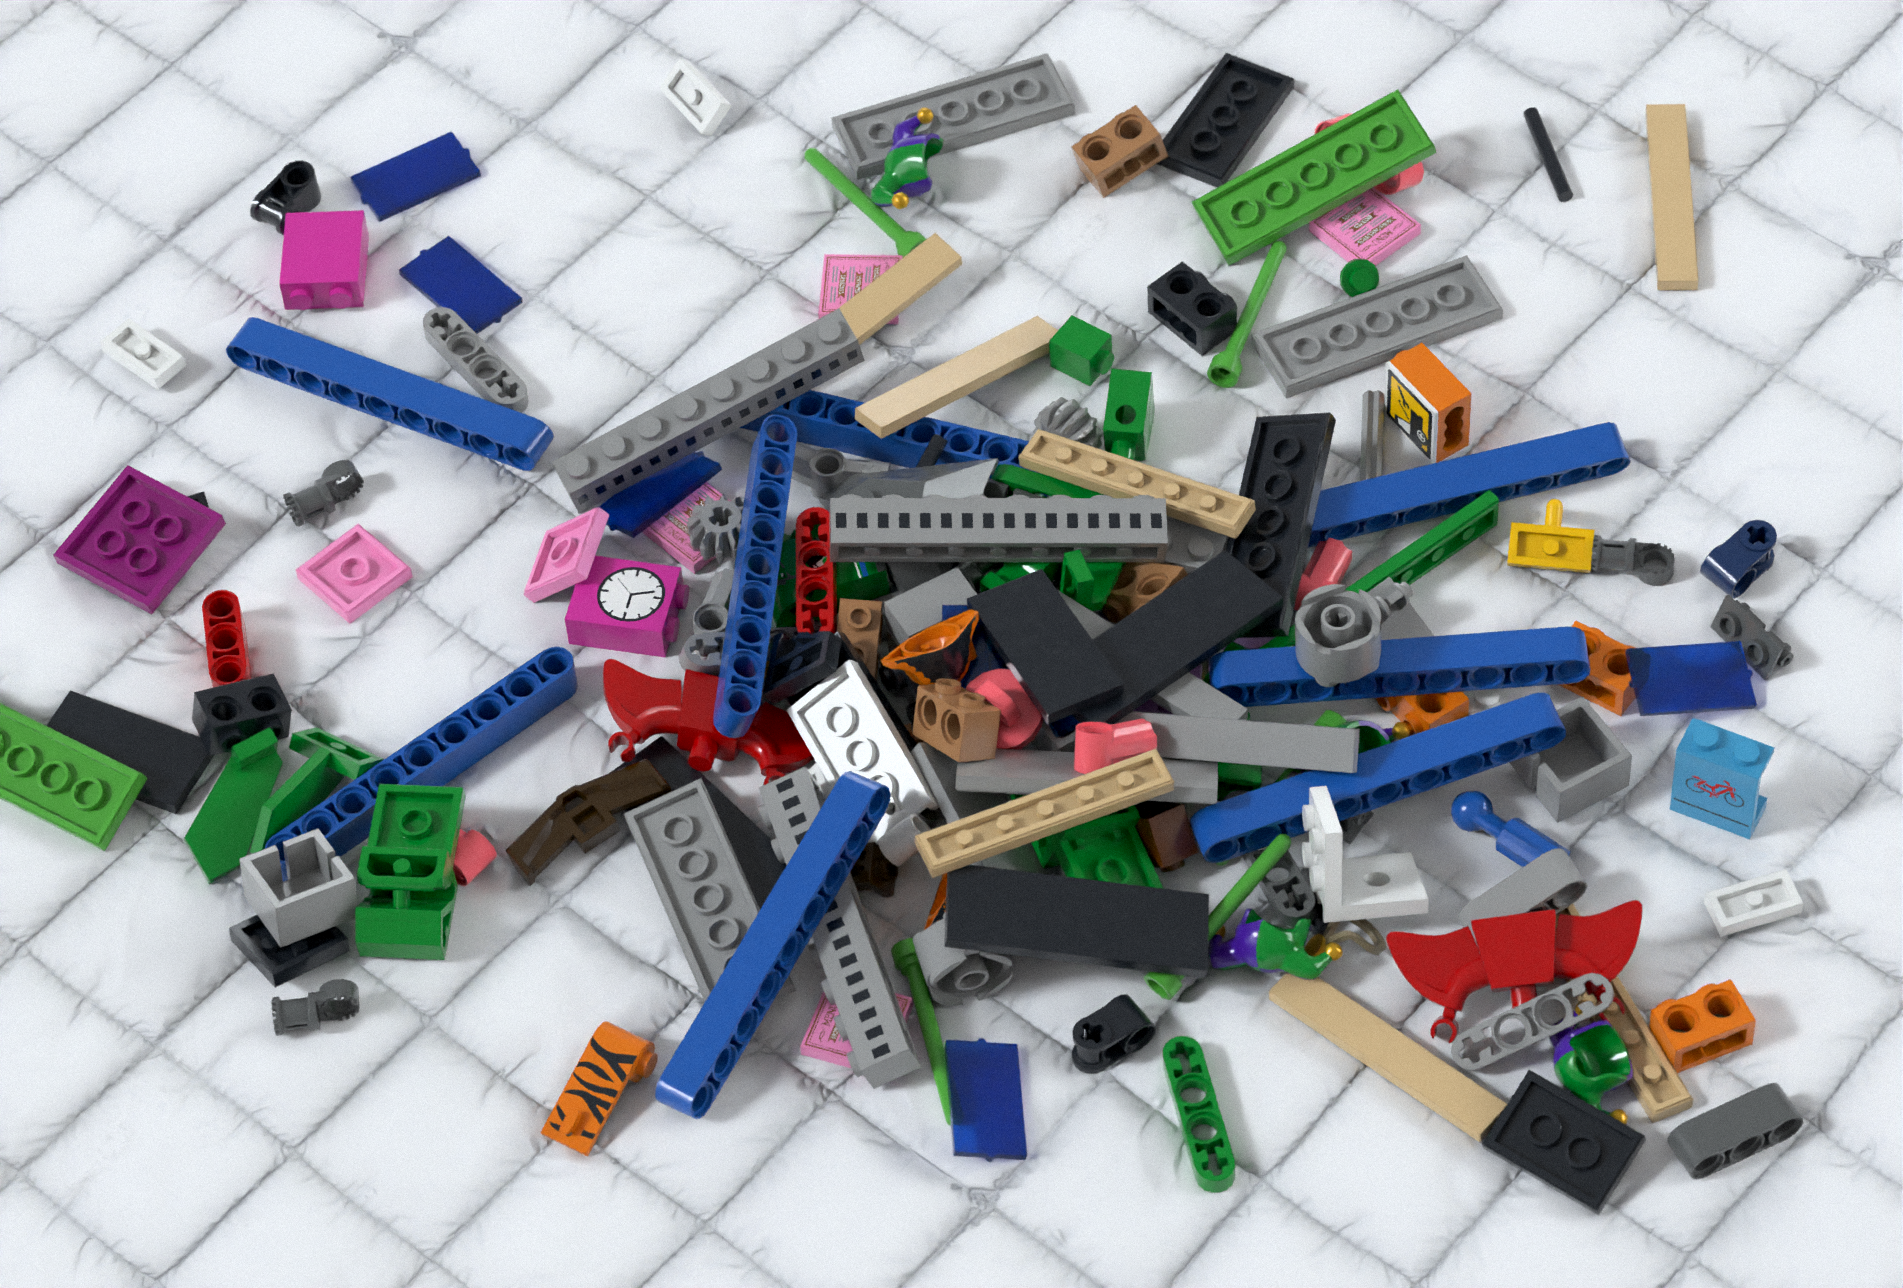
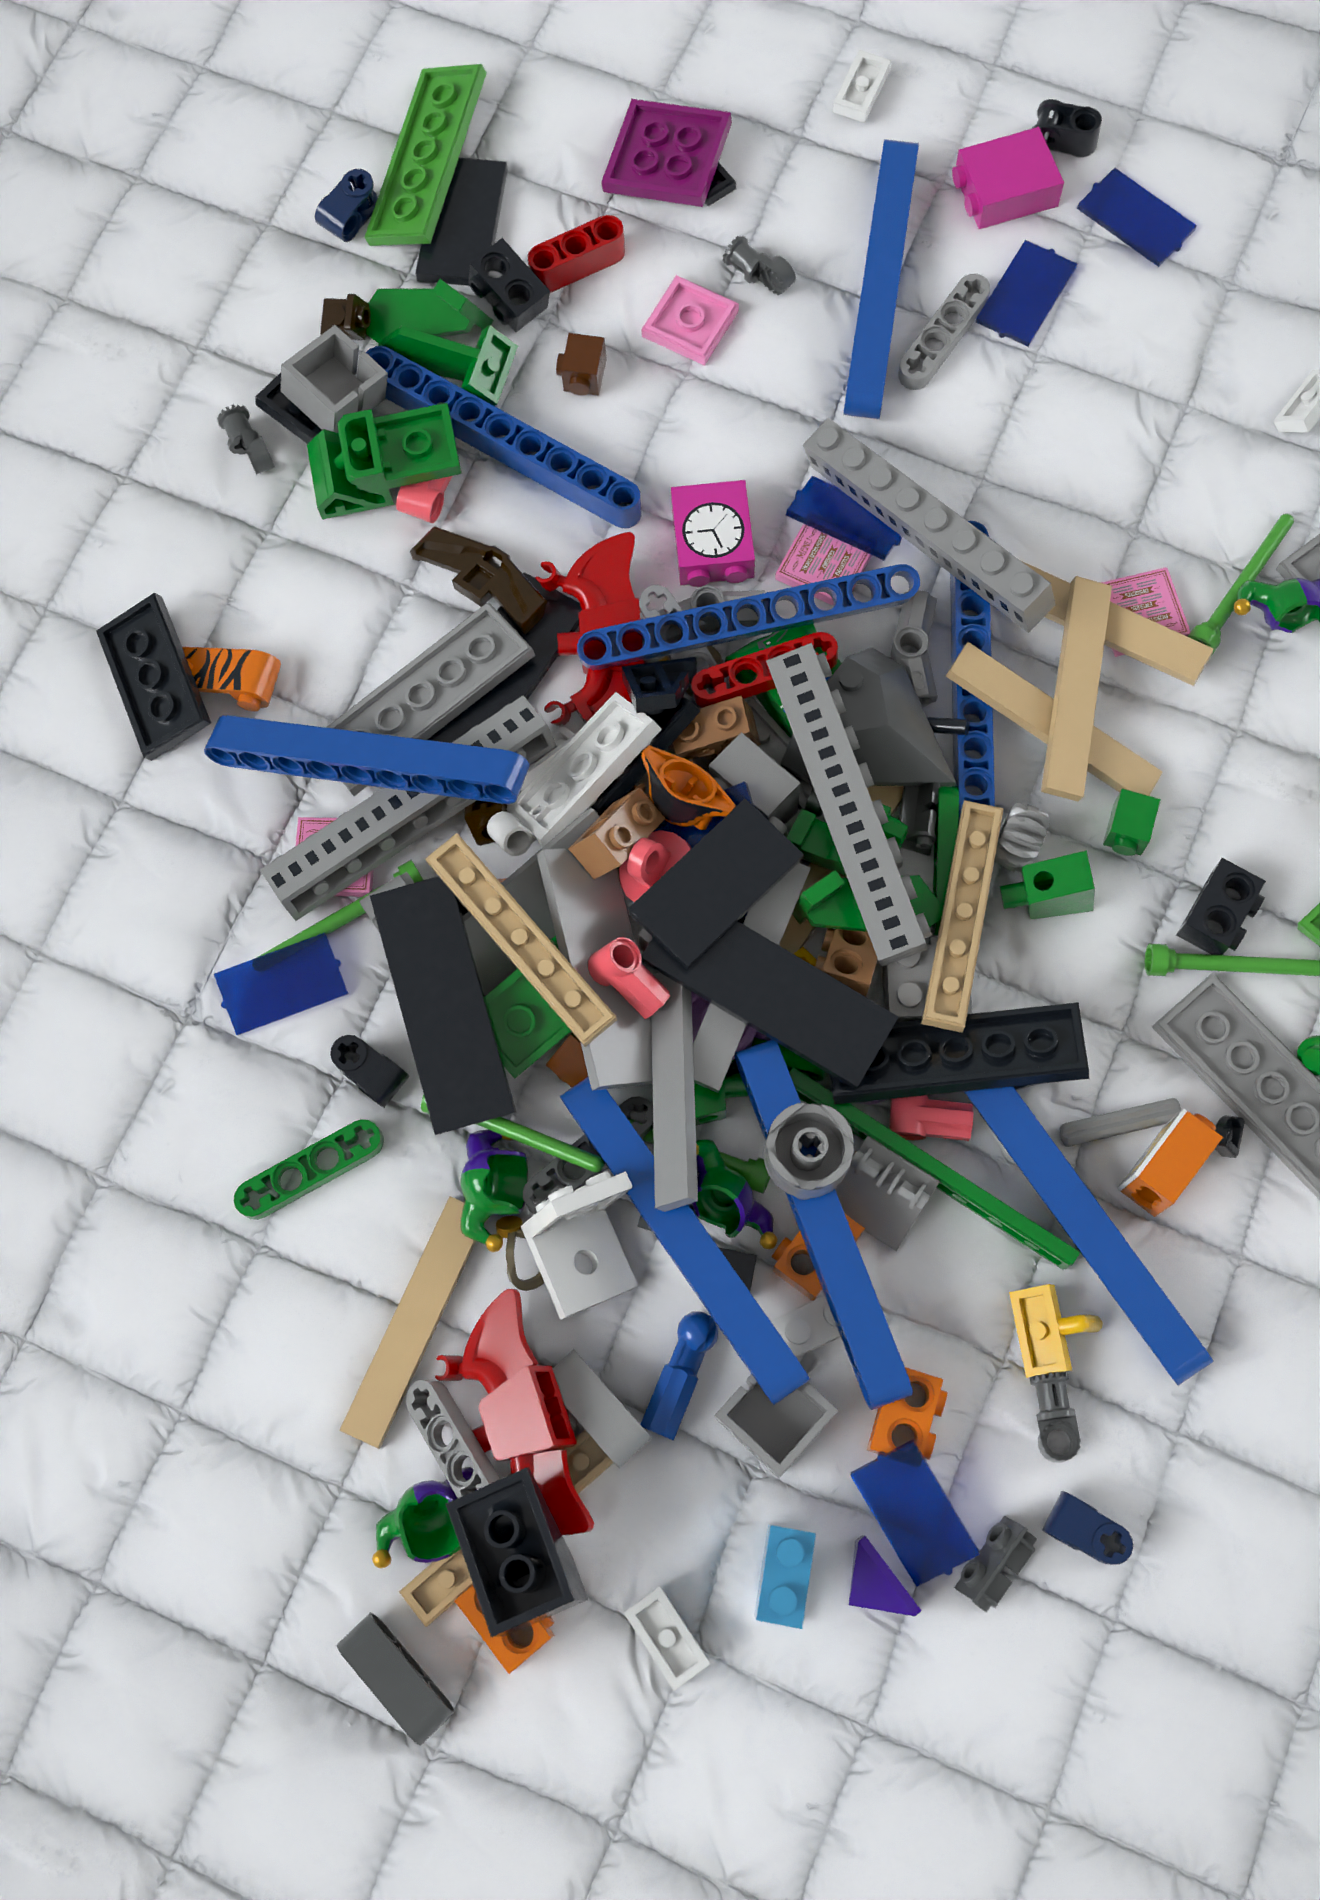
camera: 75 degrees right, 20 degrees up
bright pink tile [524,507,609,603] -> none
light grey gear [687,493,744,565] -> none
black tile [1482,1070,1646,1215] -> none
none -> black tile [96,593,211,761]
none -> dark blue piece [315,169,378,242]
none -> dark brown bracket [320,294,371,340]
none -> black slope [446,1468,588,1637]
none -> reddish brown brick [556,333,607,396]
none -> dark purple slope [849,1535,922,1616]
none -> tan tile [1041,576,1112,802]

